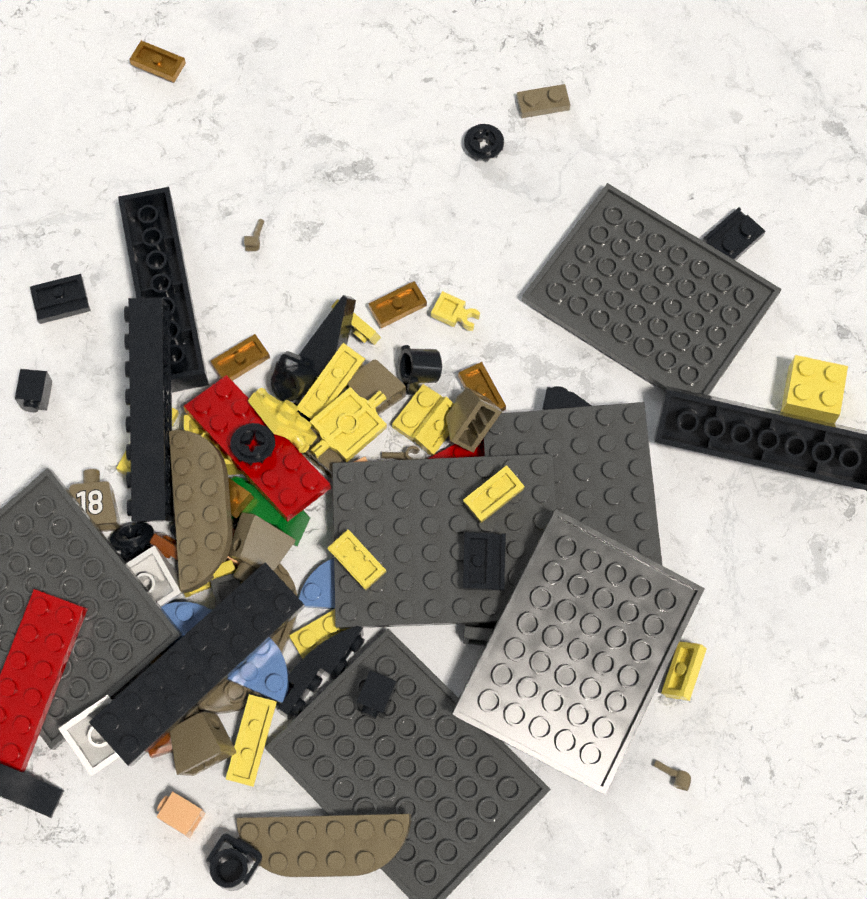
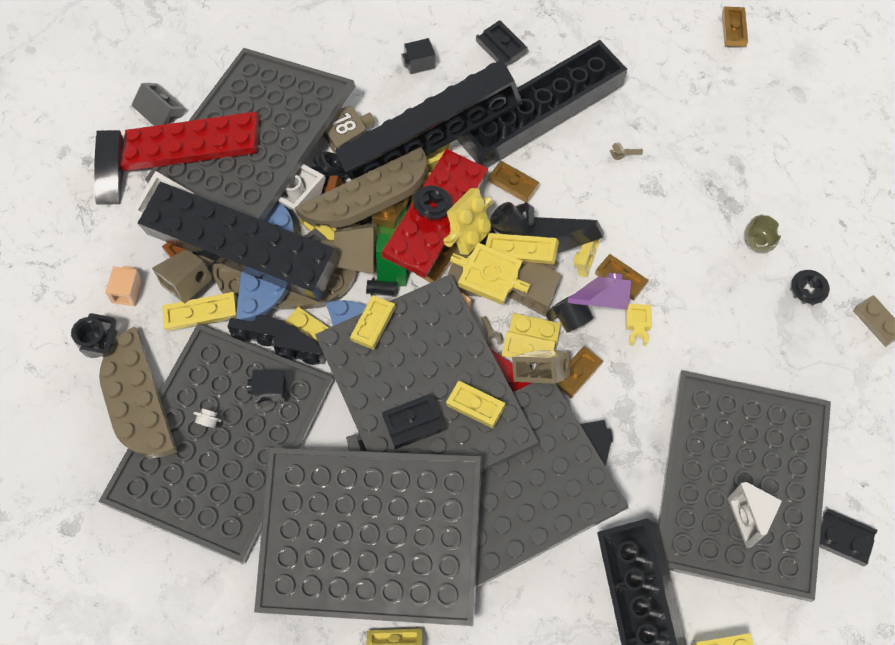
camera: 65 degrees right, 5 degrees down
none -> white plate [193,408,222,429]
none -> black pin [366,278,396,297]
none -> medium lavender slope [568,273,631,310]
none -> white slope [728,482,782,549]
none -> olive hair [744,214,781,253]

